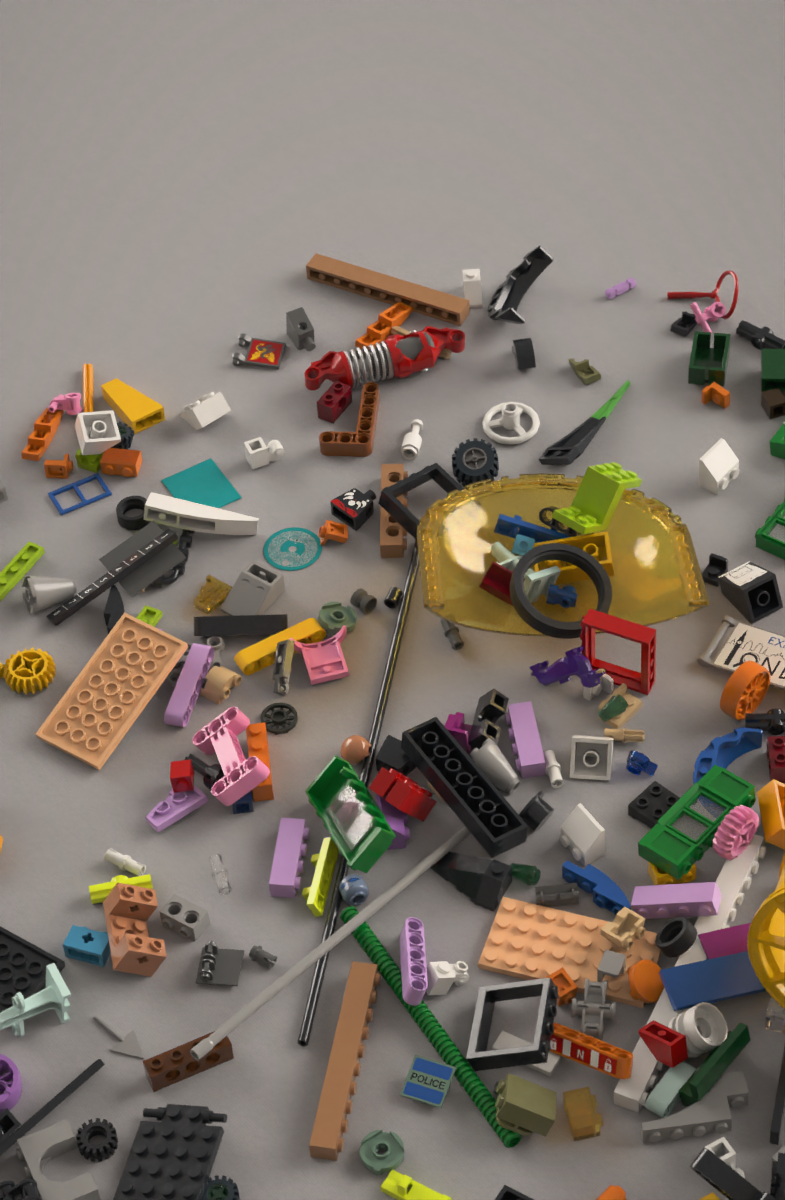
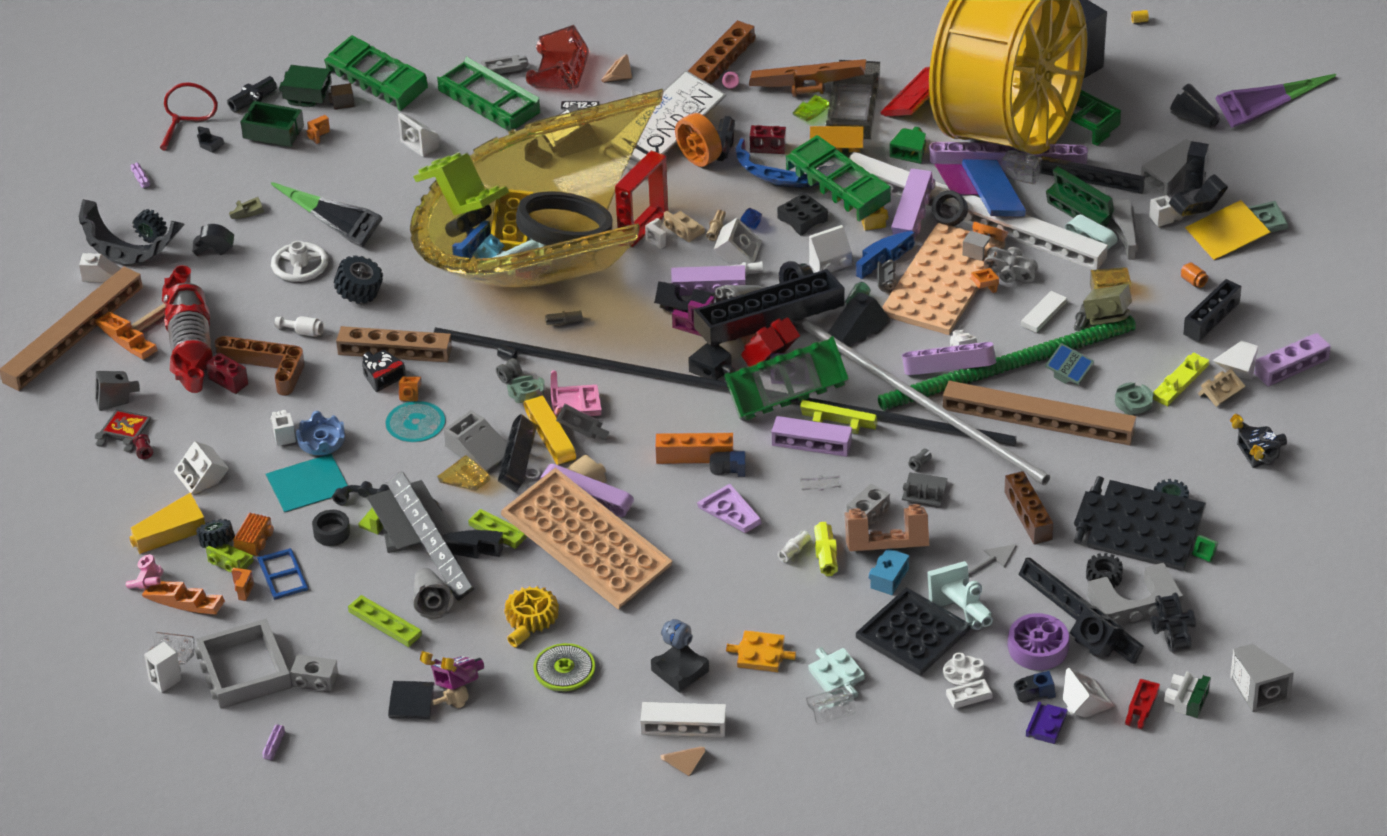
camera: 85 degrees left, 5 degrees down
white slope [75,410,121,455] -> none
light orange axle [83,363,93,413] -> none
white slope [143,492,259,535] -> none
red brick [170,759,195,793] -> none
black piece [185,754,225,790] -> none
bright pink beam [192,706,270,806] -> none
pearl dark grey wheel [260,703,298,735] -> none
sand blue head [339,874,369,906] -> none
nougat hair [340,735,372,765] -> none
black window [378,463,481,546] -> none
black window [466,977,559,1071] -> none
dark purple animal [529,646,606,688] -> none
beam [550,1022,633,1079] -> none
clear green cone [598,694,628,722] -> none
tan cylinder [600,906,646,951] -> none
red slope [638,1020,688,1068] -> none
white wheel [669,1002,728,1059] -> none
bright pink piece [690,302,726,333] -> none
bright pink gear [713,805,759,861] -> none
none -> black wheel [132,209,167,243]
none -> dark red bush [133,434,154,460]
none -> medium blue plate [296,411,345,456]

